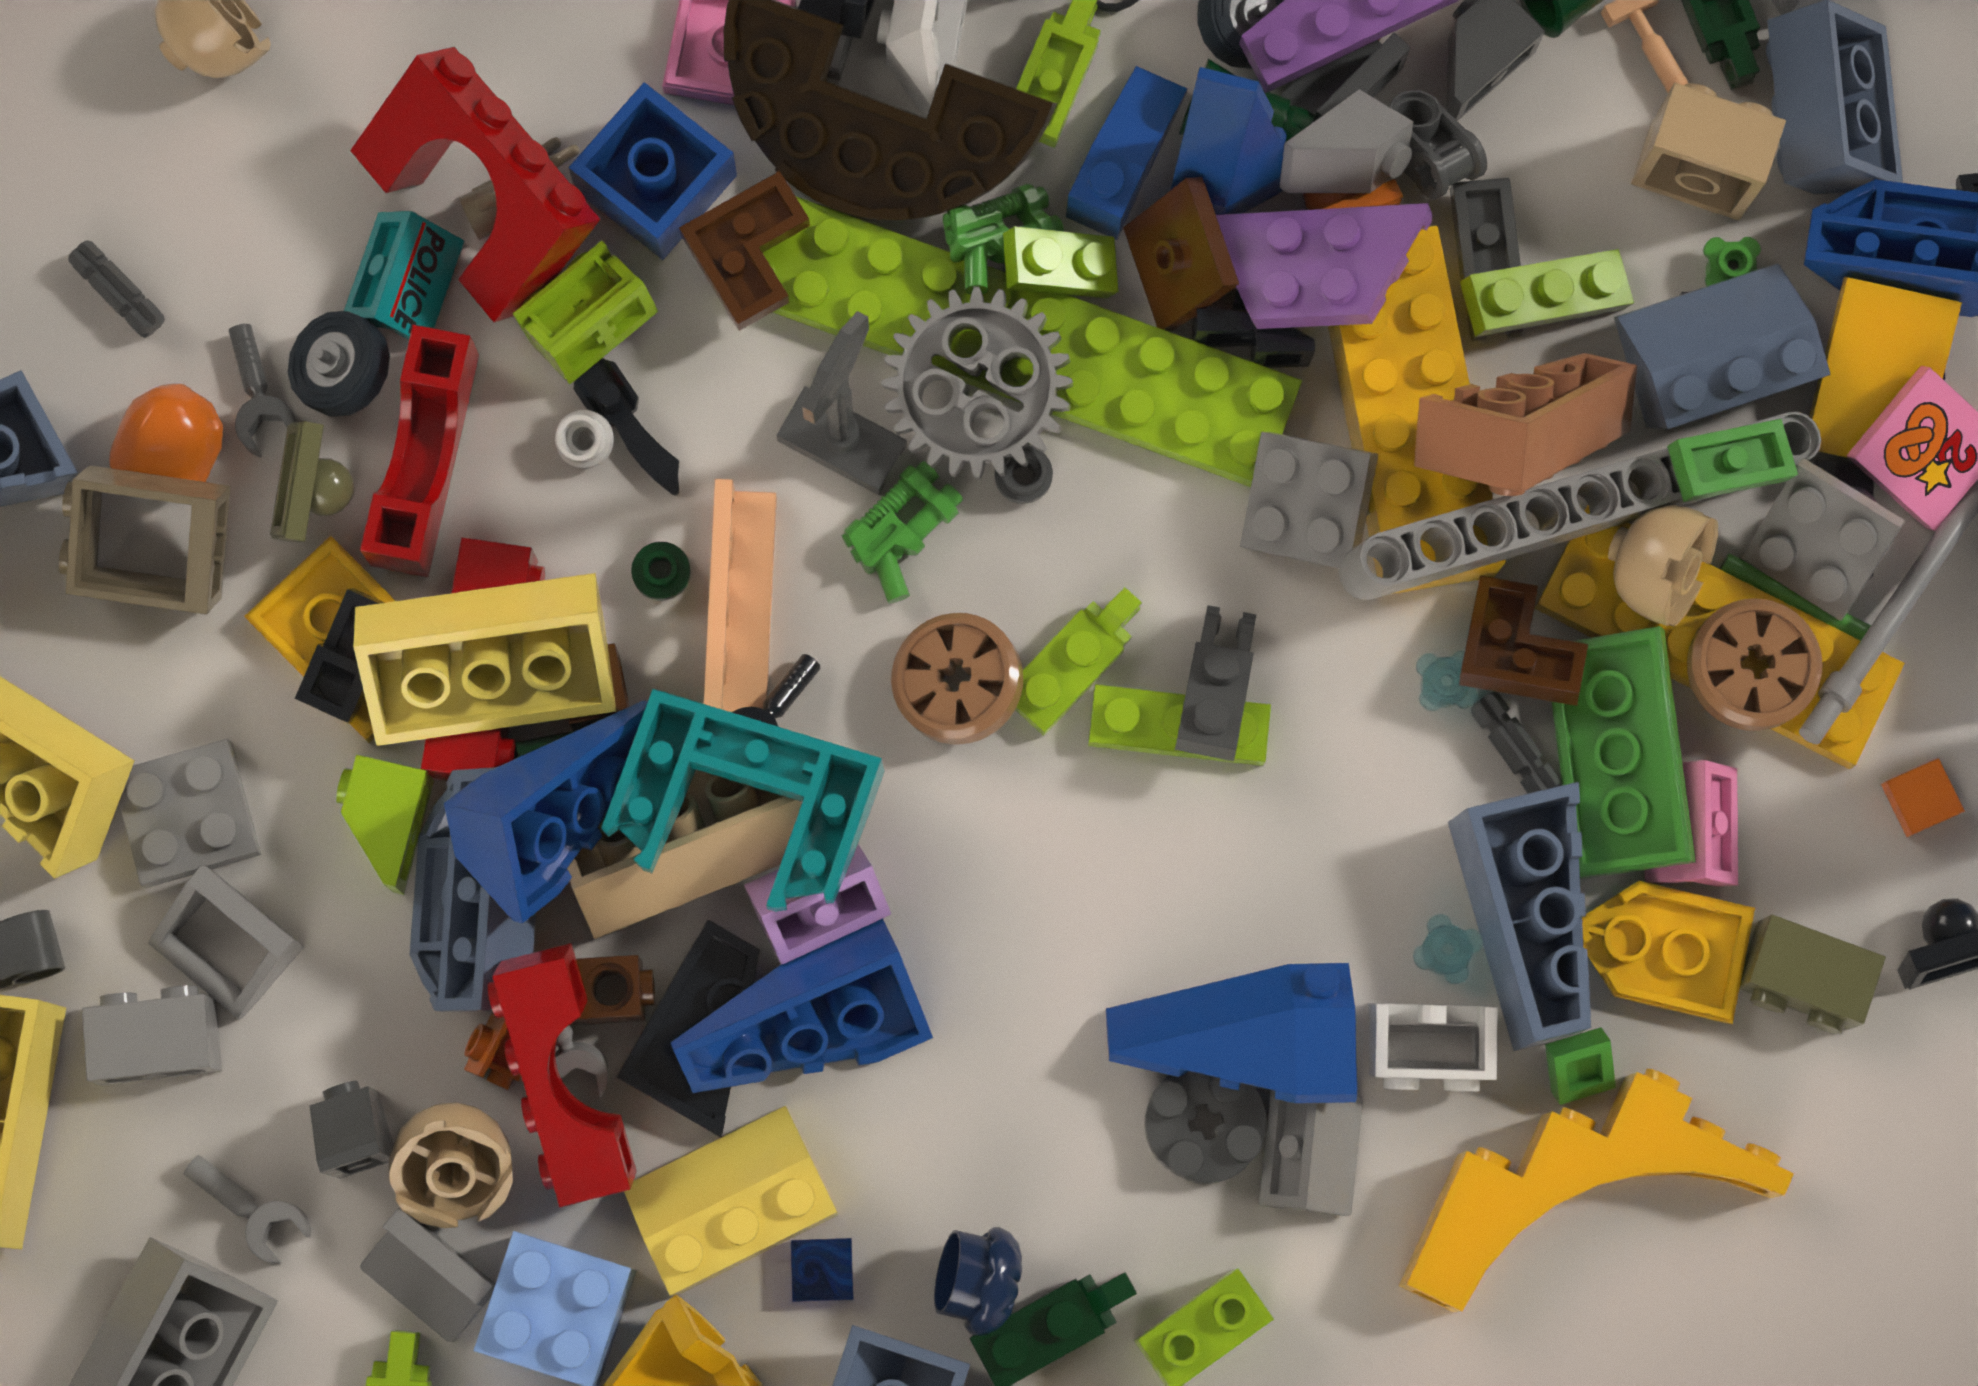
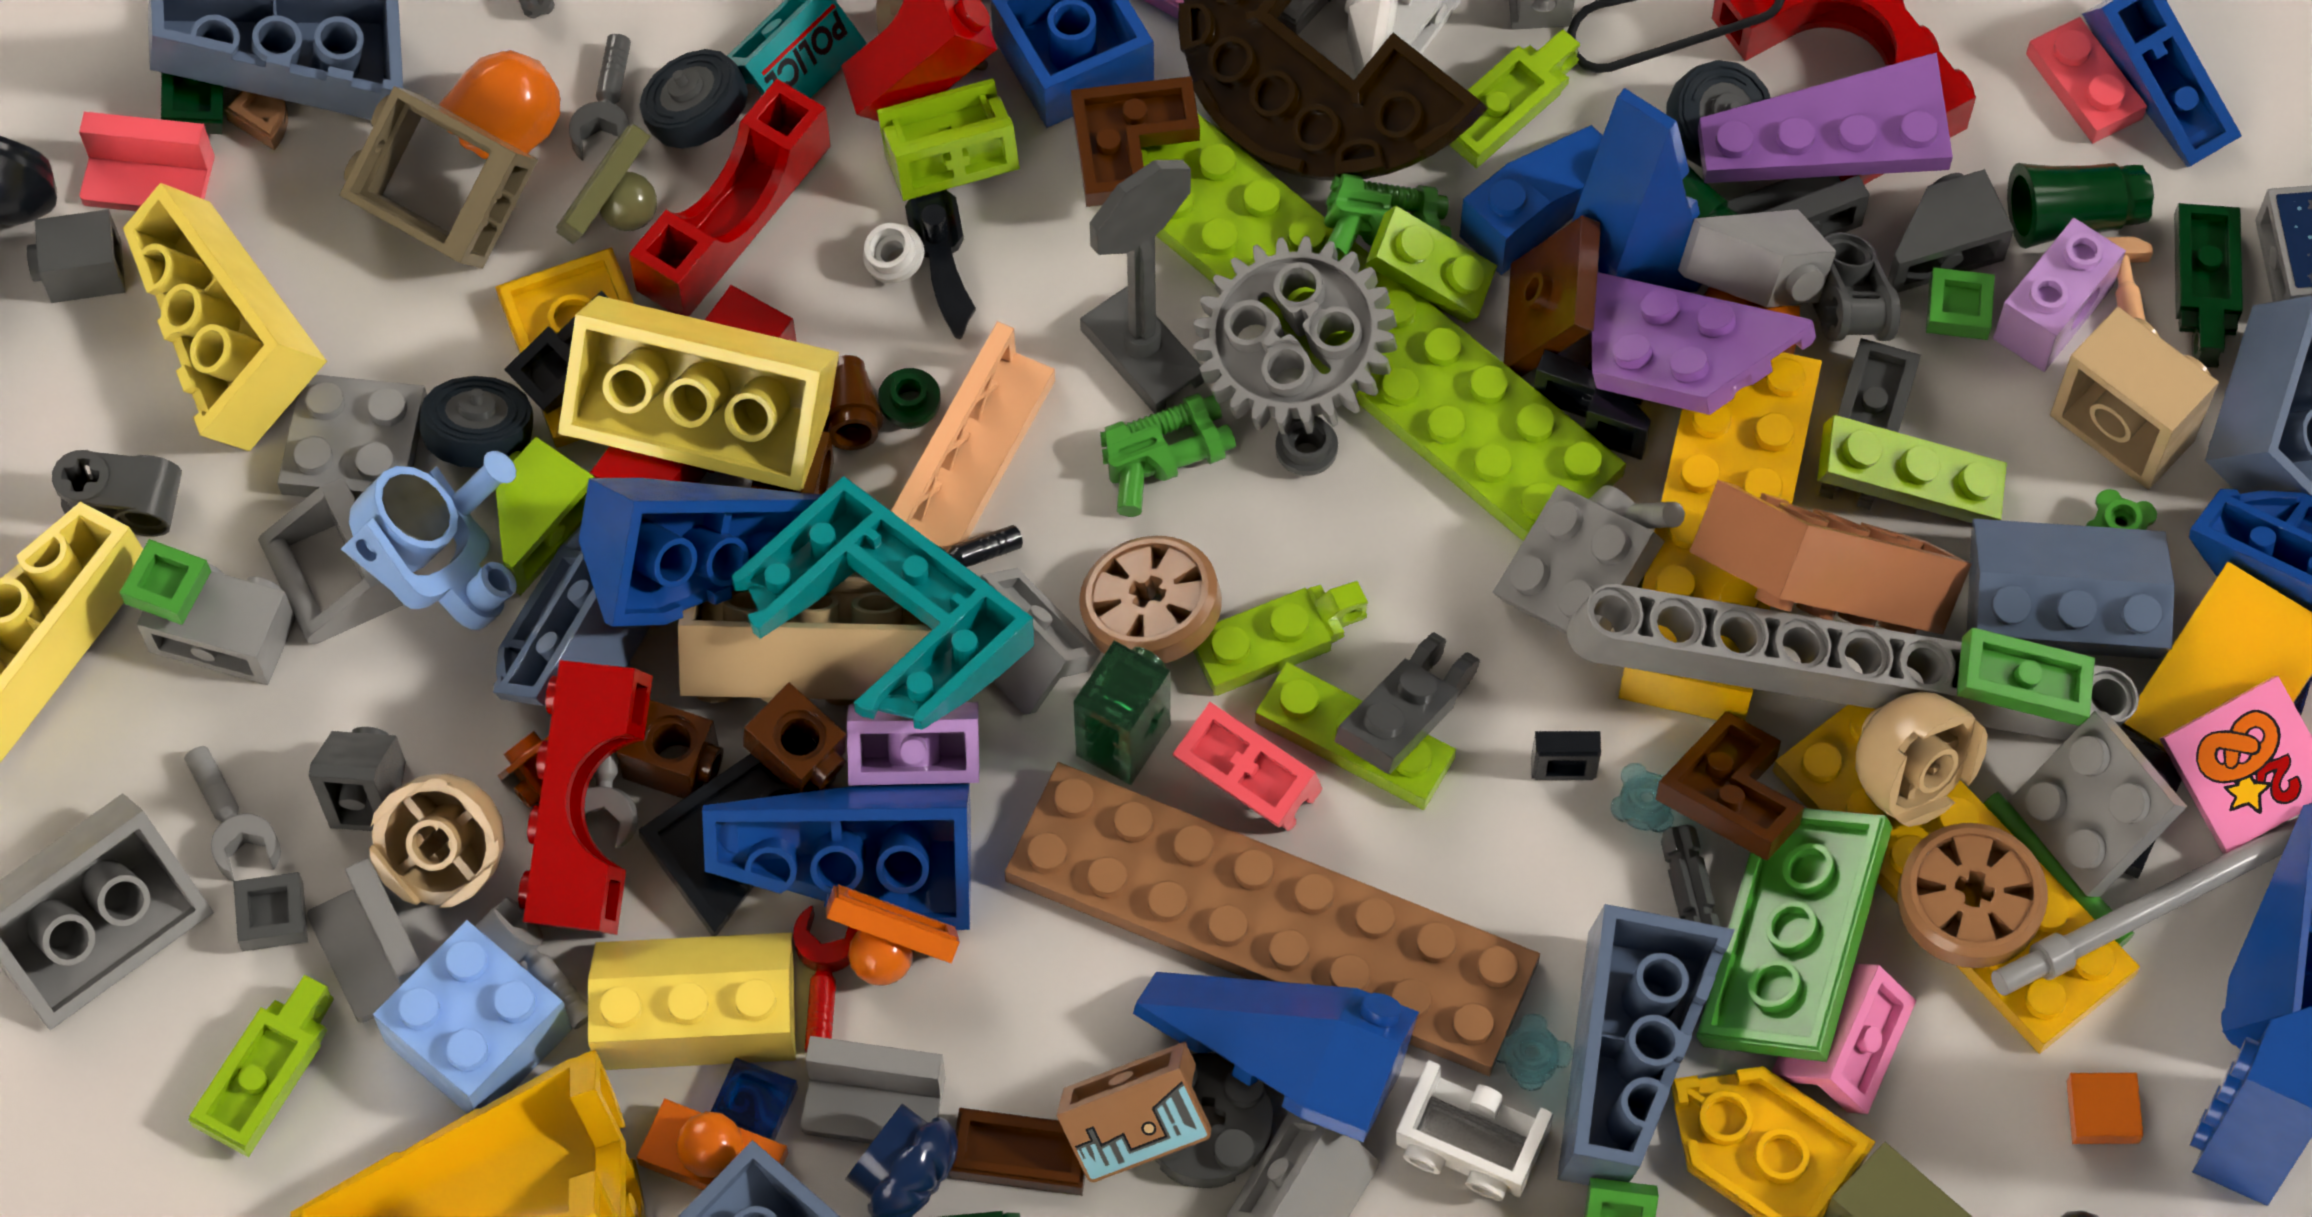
camera: 30 degrees right, 15 degrees down
none -> bright green plate [120,539,211,625]
none -> dark grey plate [233,872,308,952]
none -> light blue piece [341,451,517,630]
none -> black wheel [420,376,533,468]
none -> light grey piece [476,897,588,1029]
none -> orange tile [636,1098,789,1190]
none -> reddish brown brick [743,682,847,793]
none -> red piece [793,905,858,1053]
none -> light grey panel [801,1036,946,1144]
none -> reddish brown cone [823,355,883,451]
none -> orange tile [826,884,960,986]
none -> reddish brown tile [949,1107,1085,1196]
none -> light grey panel [980,568,1101,715]
none -> medium nougat plate [1004,762,1540,1077]
none -> medium nougat panel [1056,1042,1211,1182]
none -> clear green brick [1073,640,1171,785]
none -> coral hinge [1172,702,1323,831]
none -> black tile [1531,731,1601,780]
none -> light grey piece [1589,485,1685,529]
none -> bright green plate [1926,267,1995,340]
none -> lavender brick [1993,218,2126,372]

